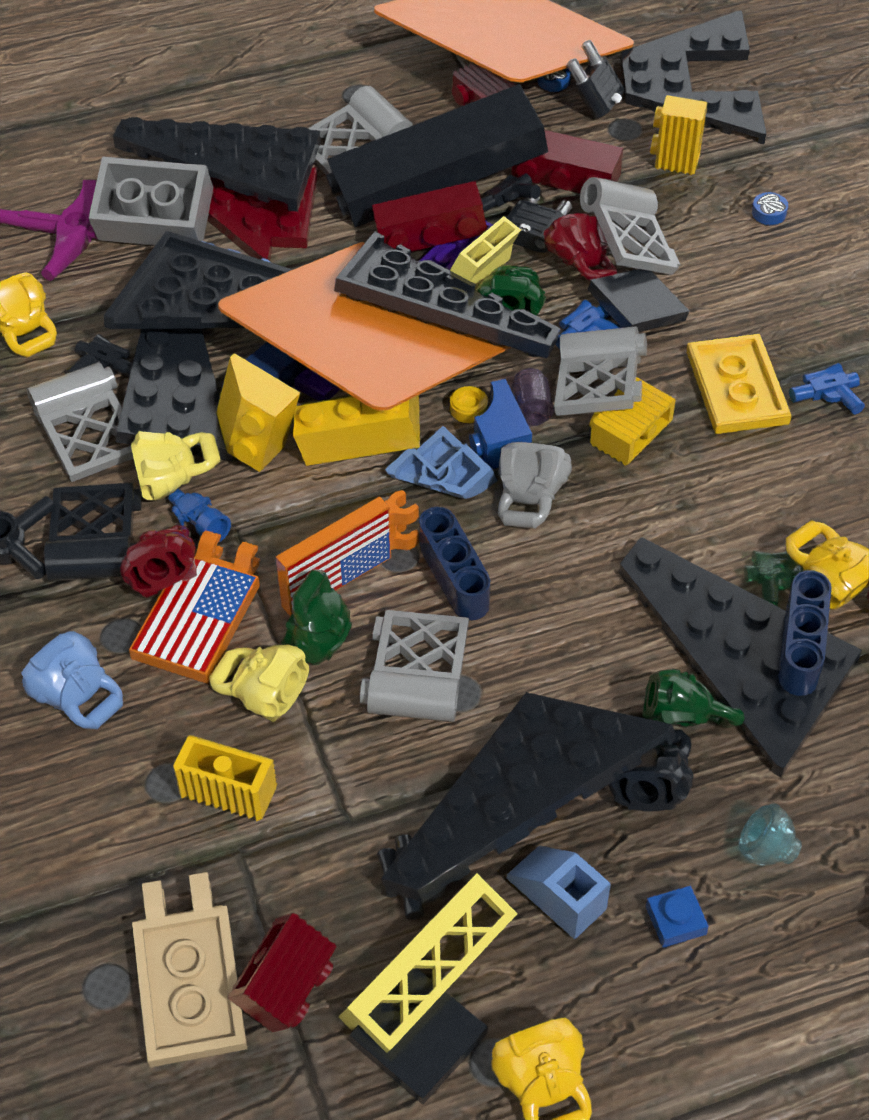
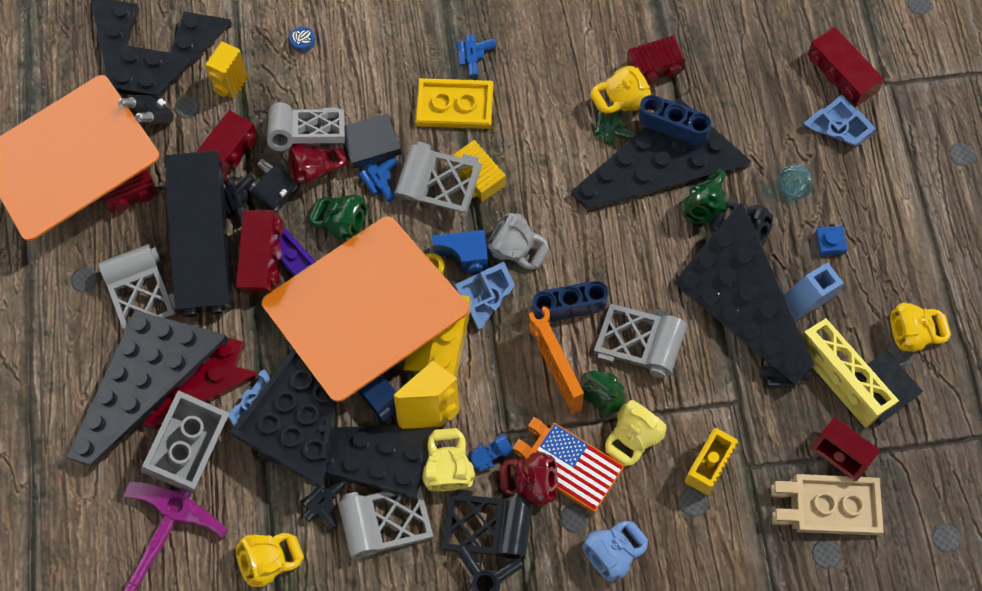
camera: 75 degrees left, 15 degrees up
black wing [334,231,560,359] -> none
light yellow piece [450,216,521,289] -> none
clear purple brick [511,368,554,426] -> none

